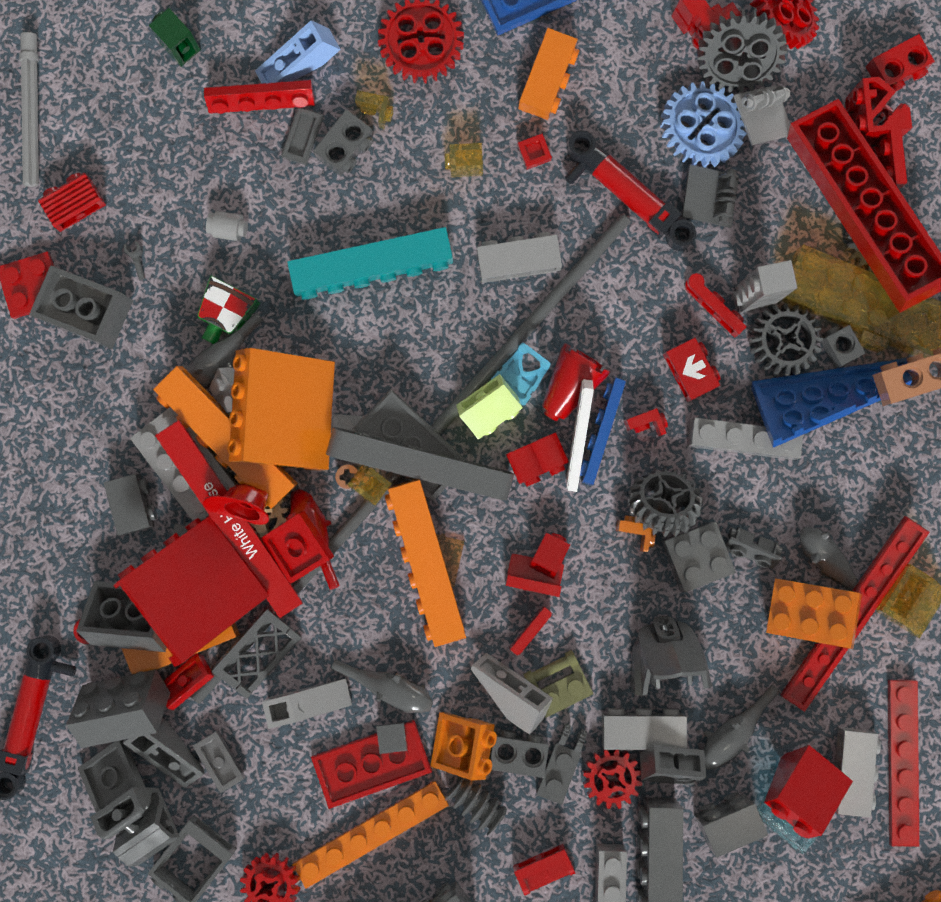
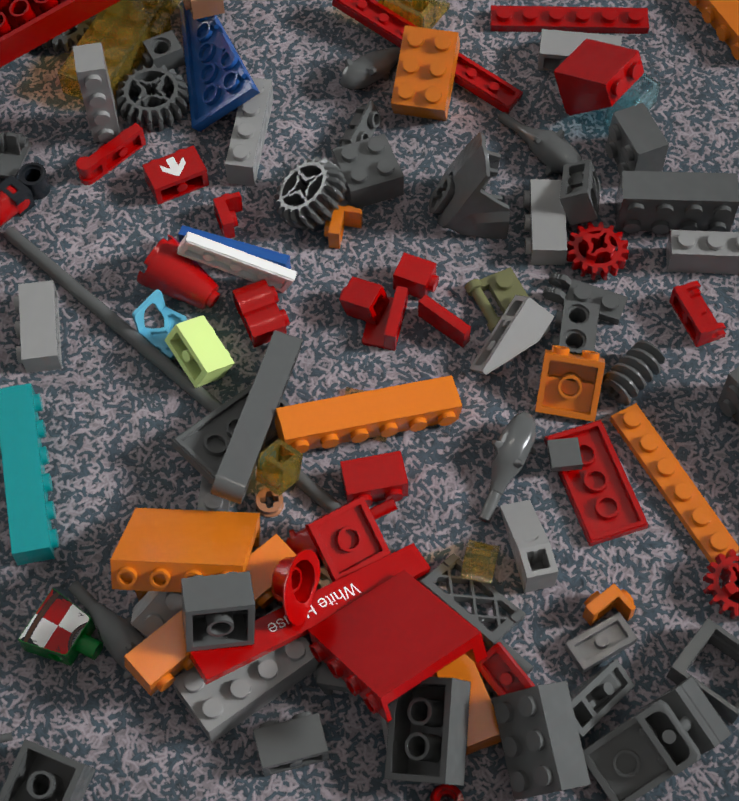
camera: 85 degrees left, 25 degrees down
none -> dark grey brick [181,571,255,652]
none -> red brick [340,450,409,507]
none -> red brick [393,252,439,299]
none -> clear yellow bracket [461,540,500,584]
none -> orange bracket [582,584,636,626]

